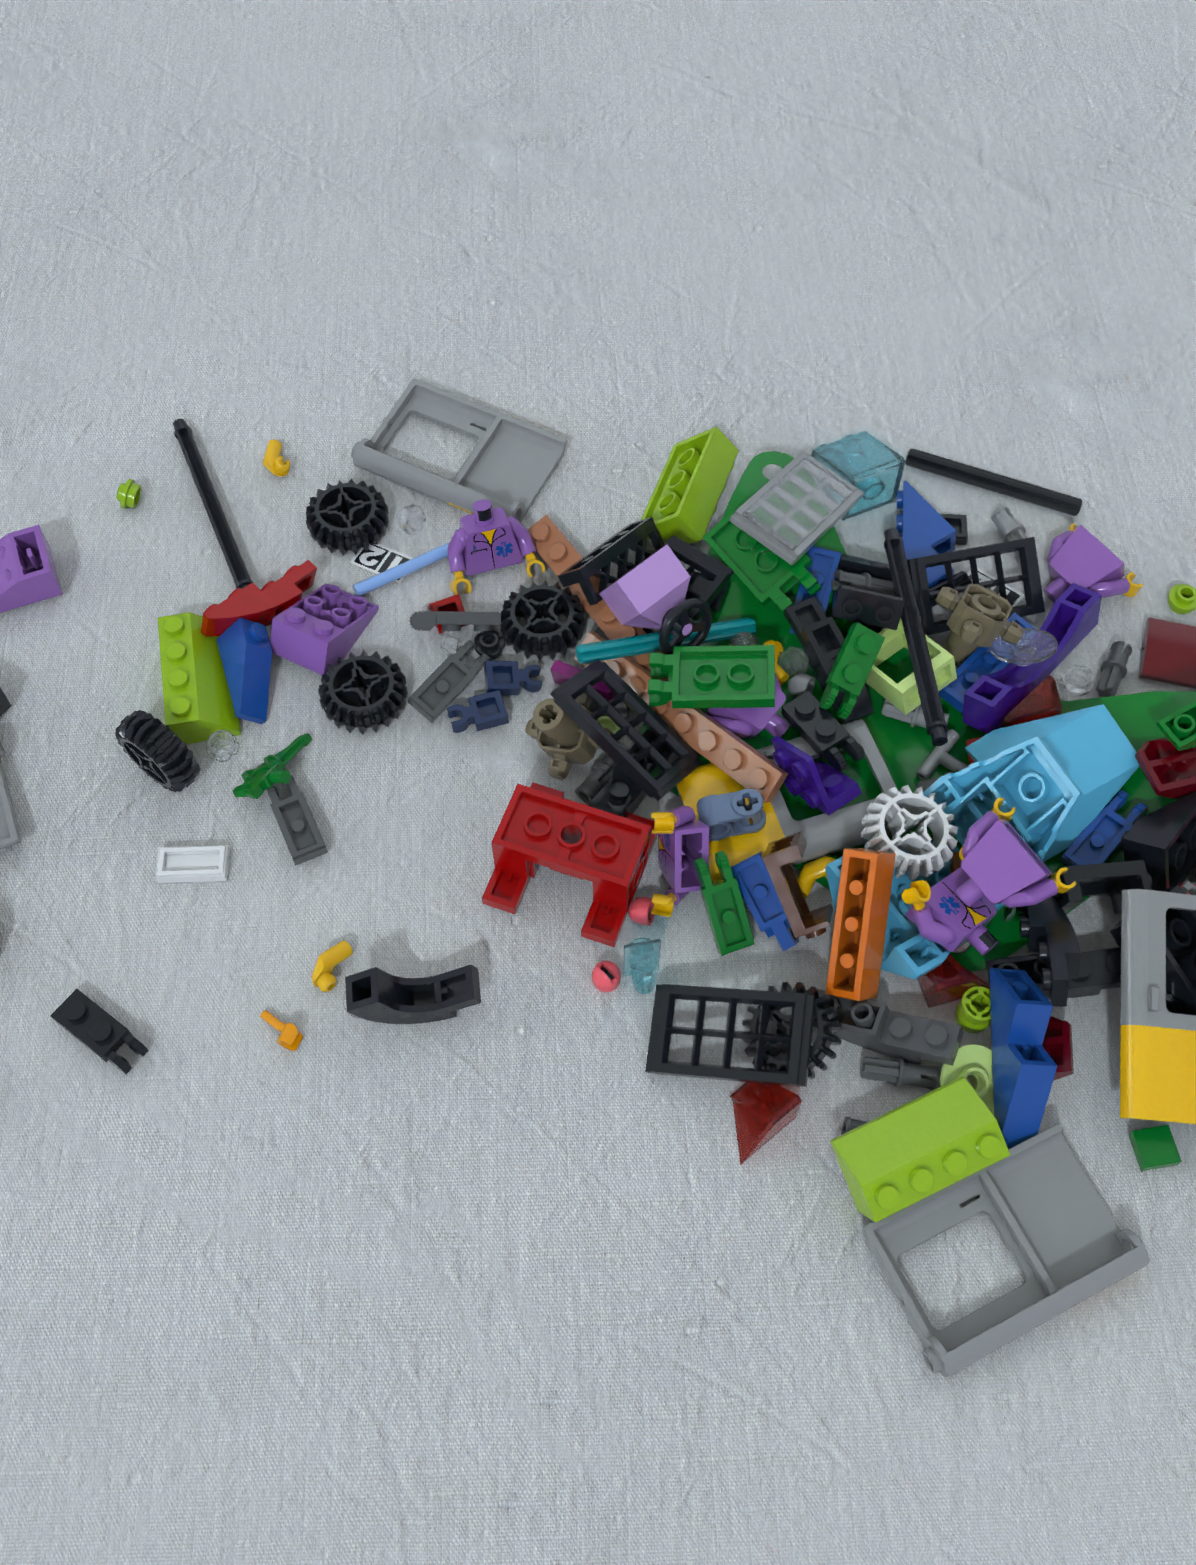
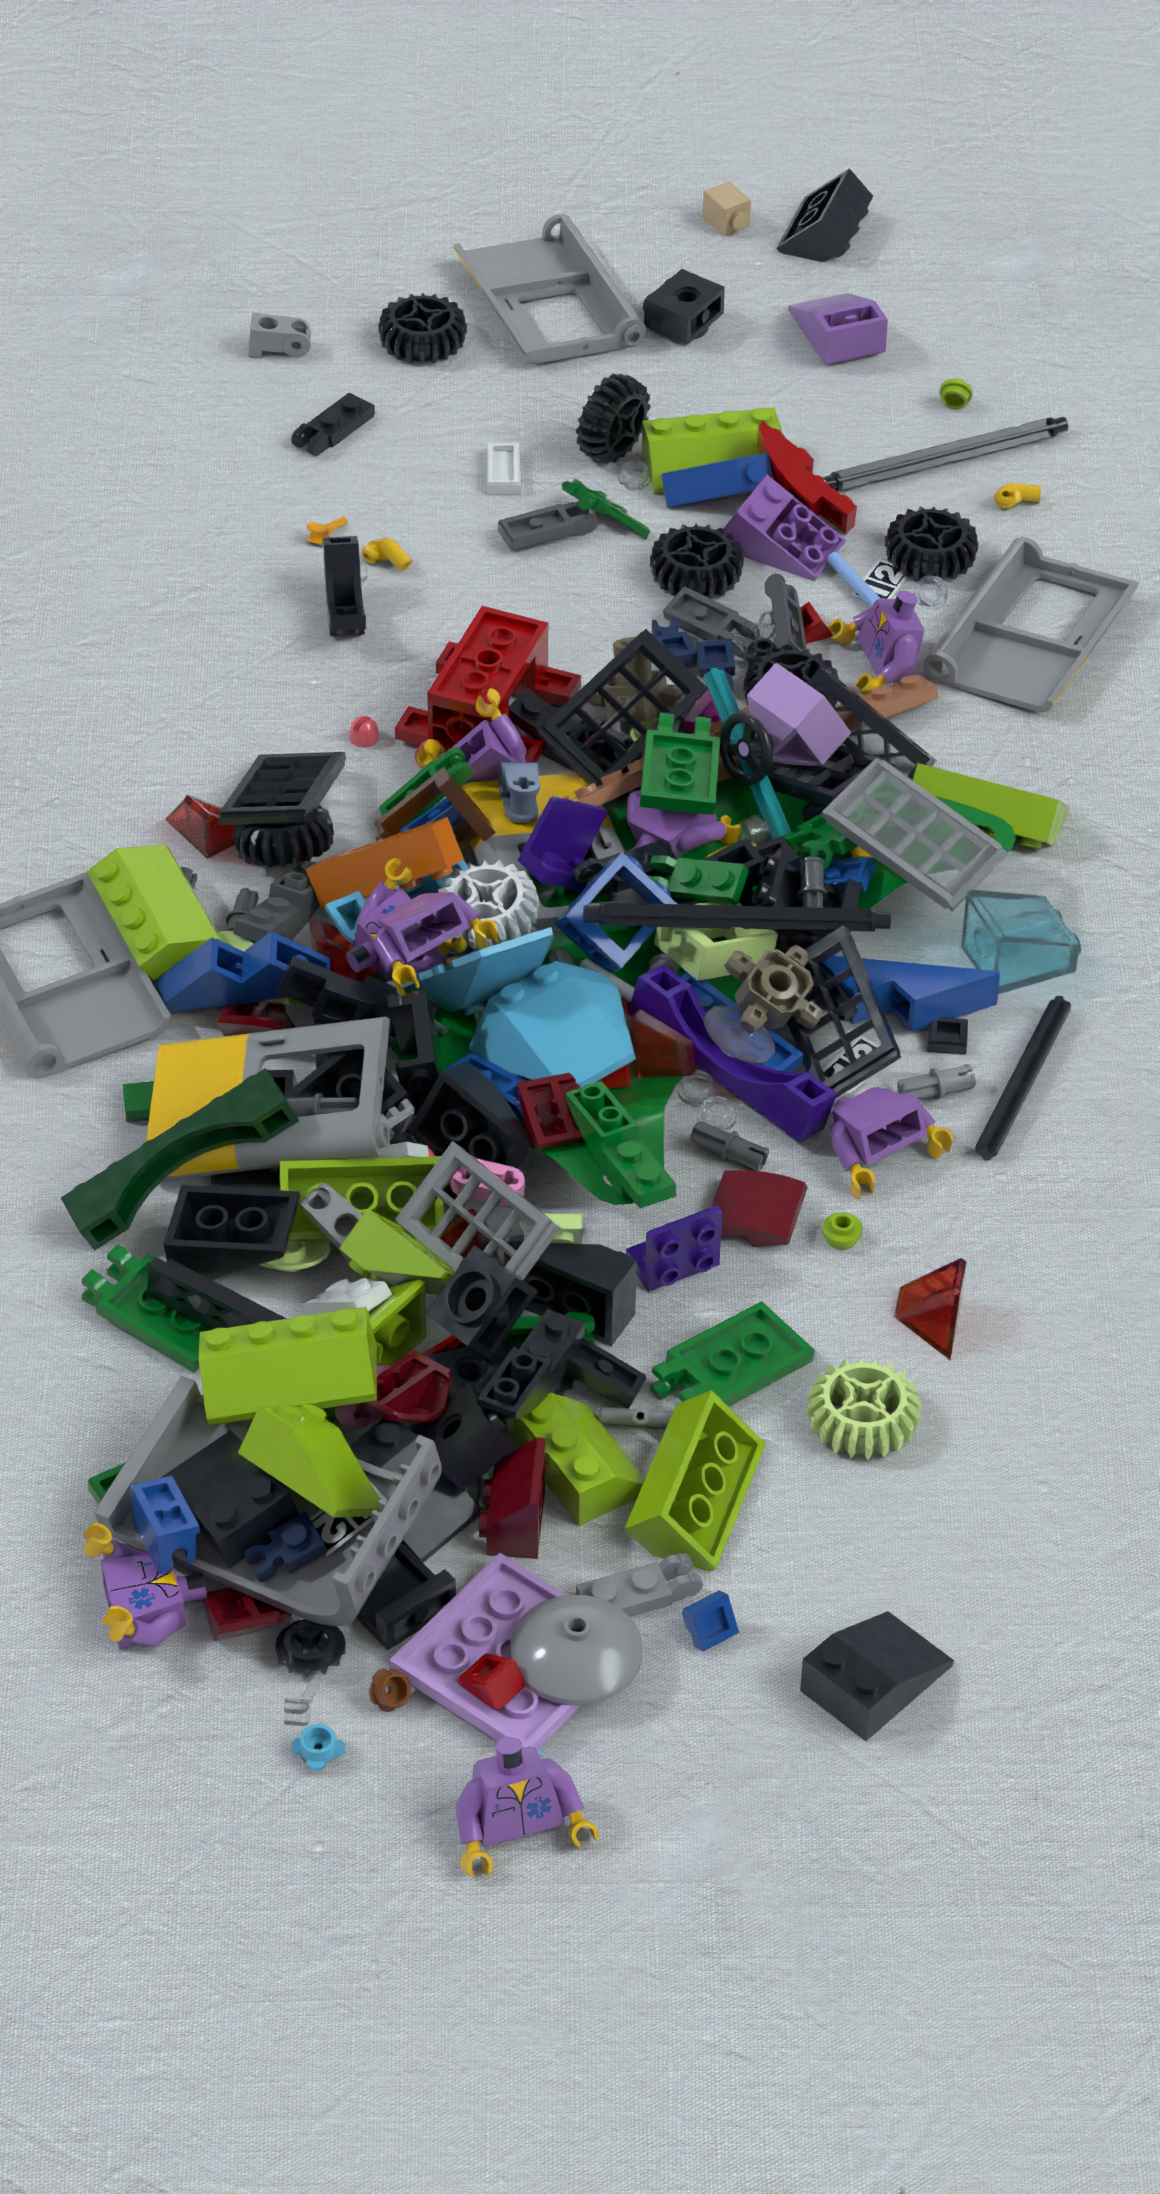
camera: 90 degrees right, 15 degrees down
clear light blue hinge [623,938,661,994] -> none
none -> blue window [554,852,677,974]

